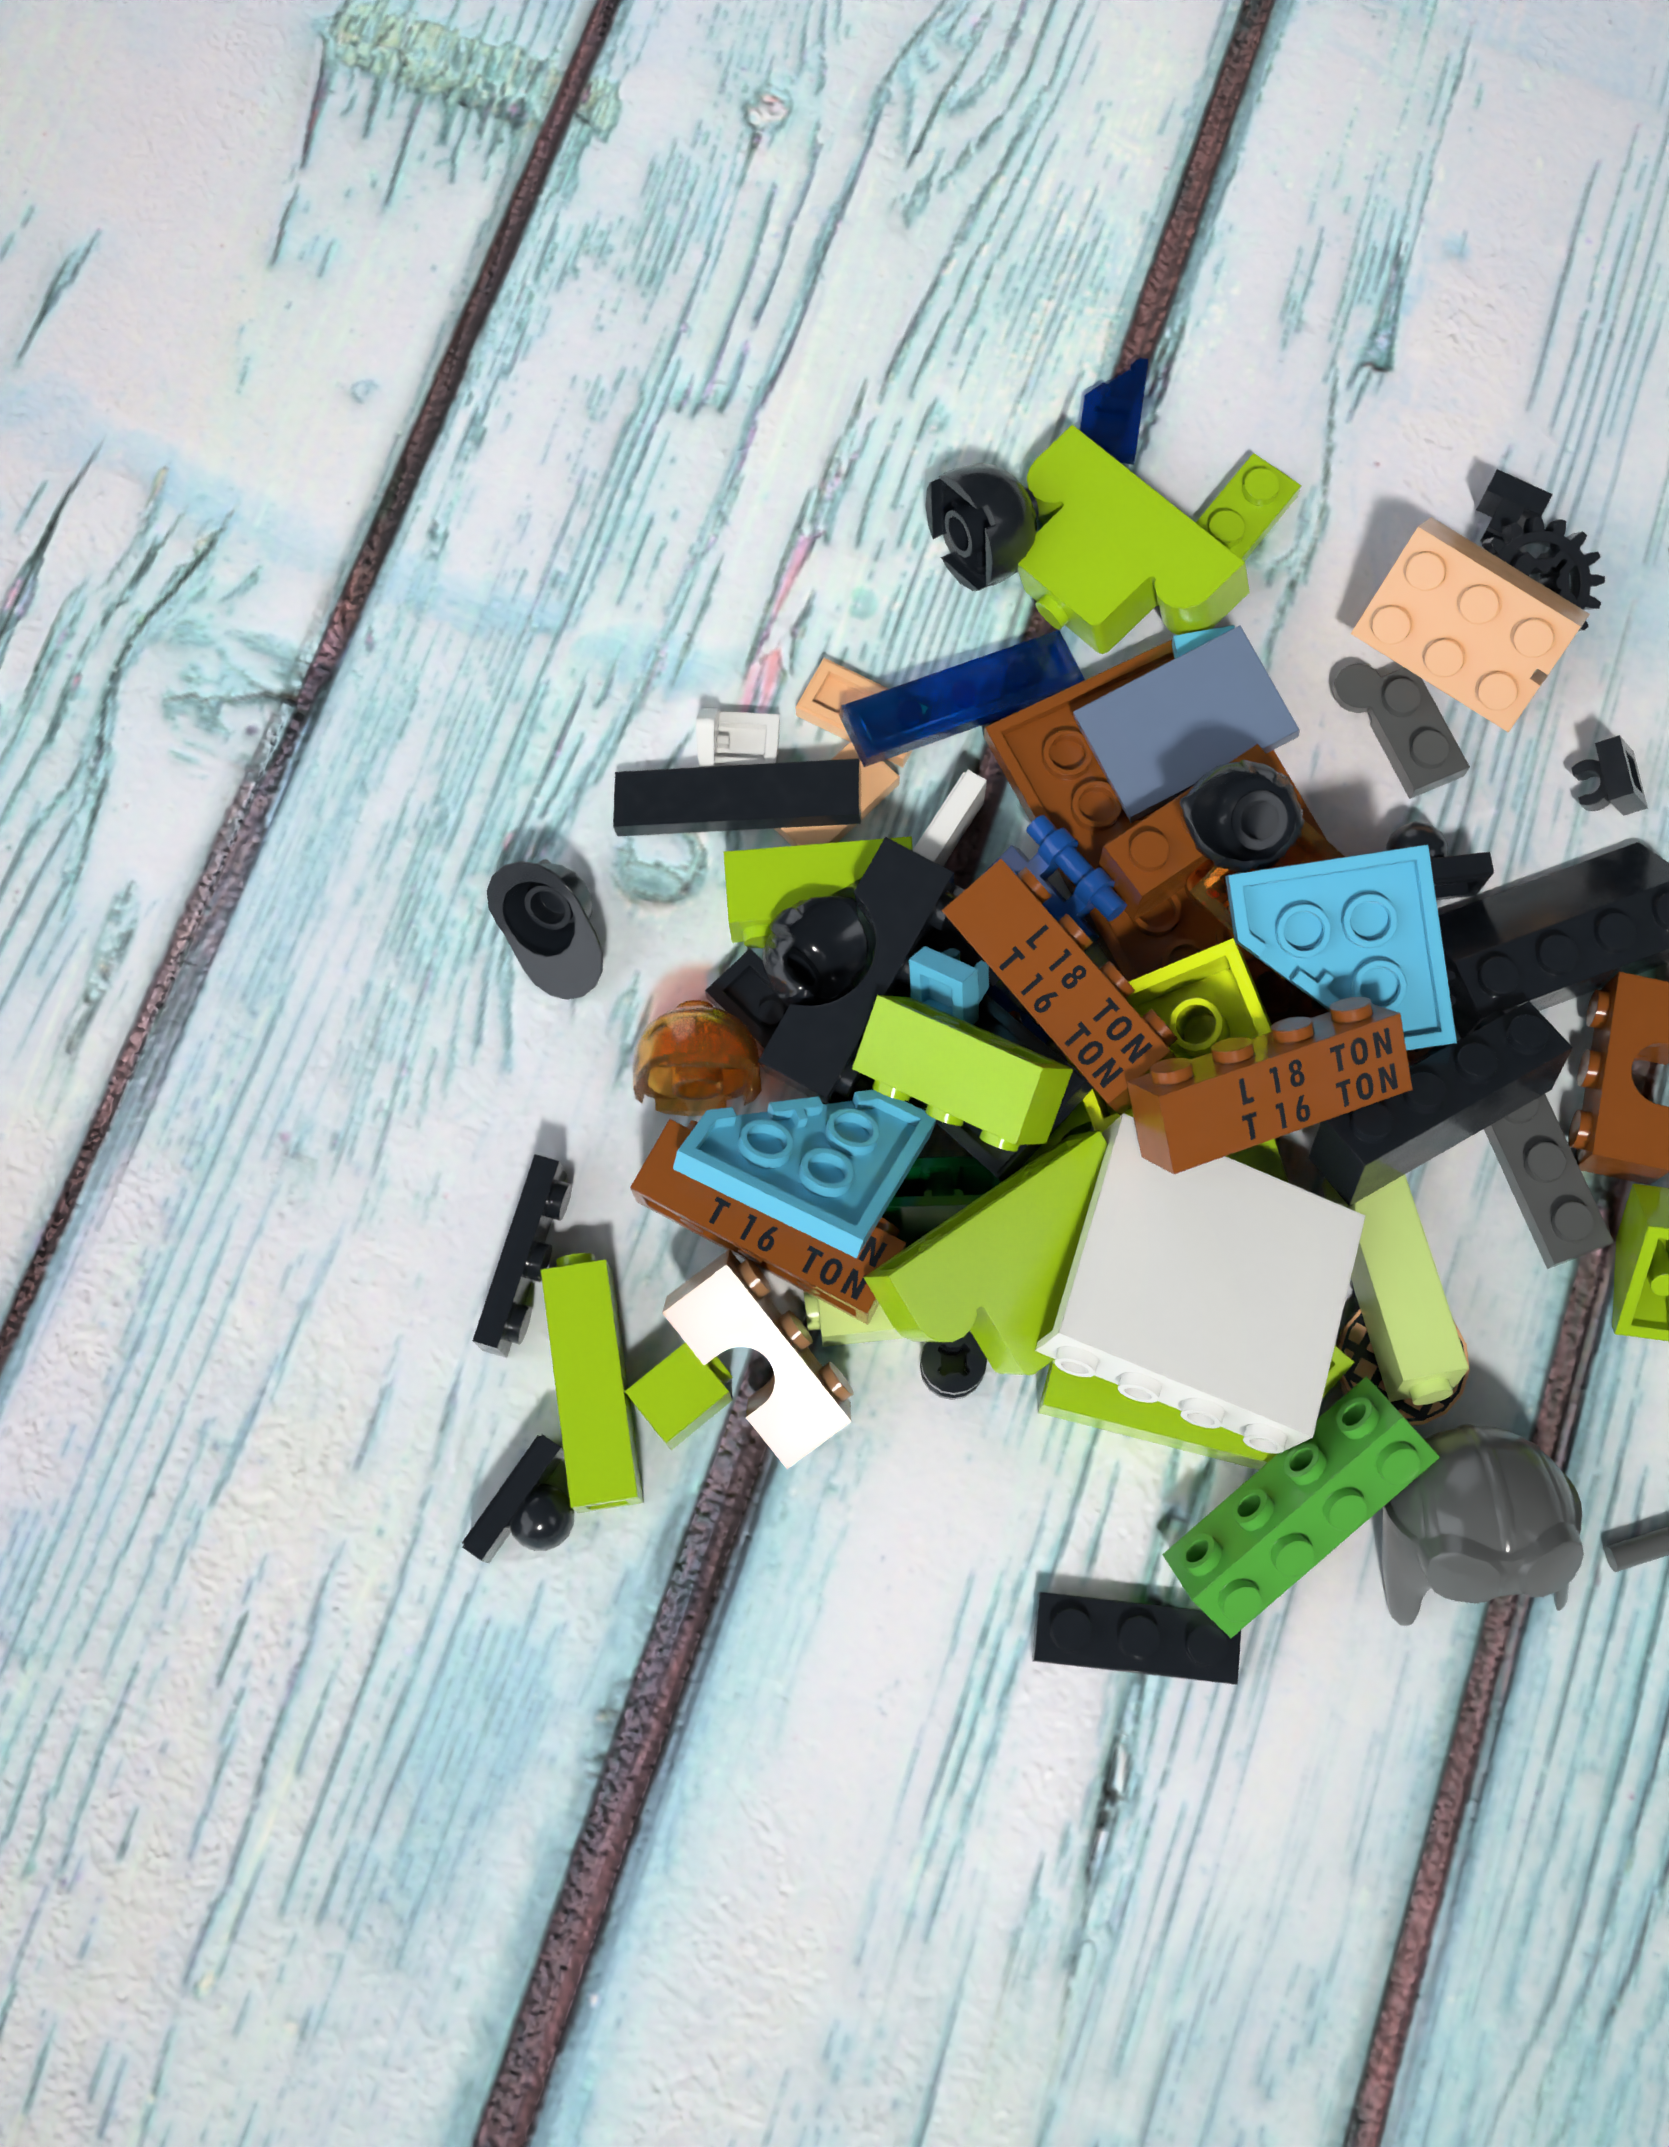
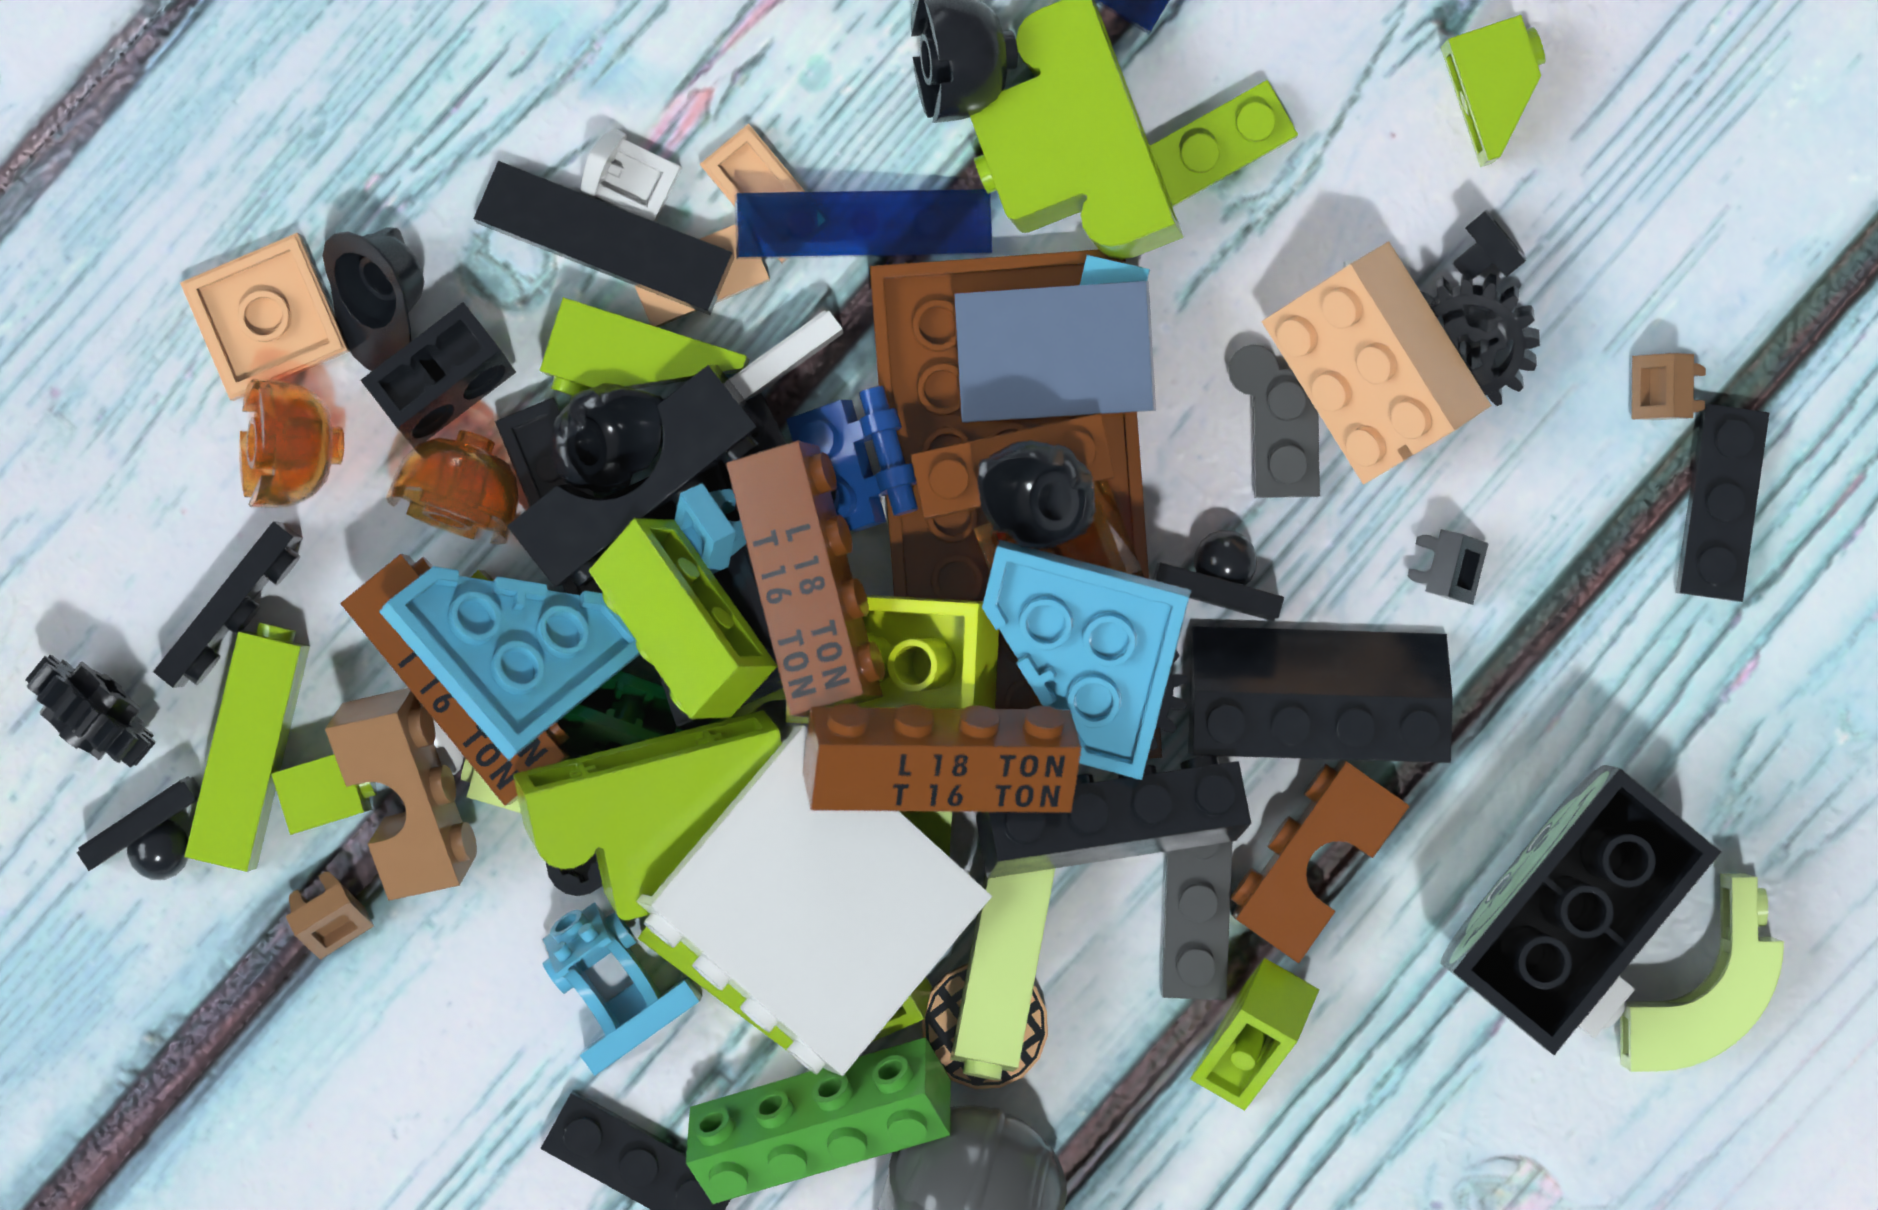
camera: 20 degrees right, 15 degrees up
none -> black gear [25,655,156,768]
none -> light nougat tile [180,233,350,401]
none -> clear orange cylinder [239,379,344,508]
none -> medium nougat tile [285,872,374,960]
none -> black brick [360,302,516,449]
none -> medium azure tile [542,902,703,1076]
none -> lime slope [1440,15,1546,167]

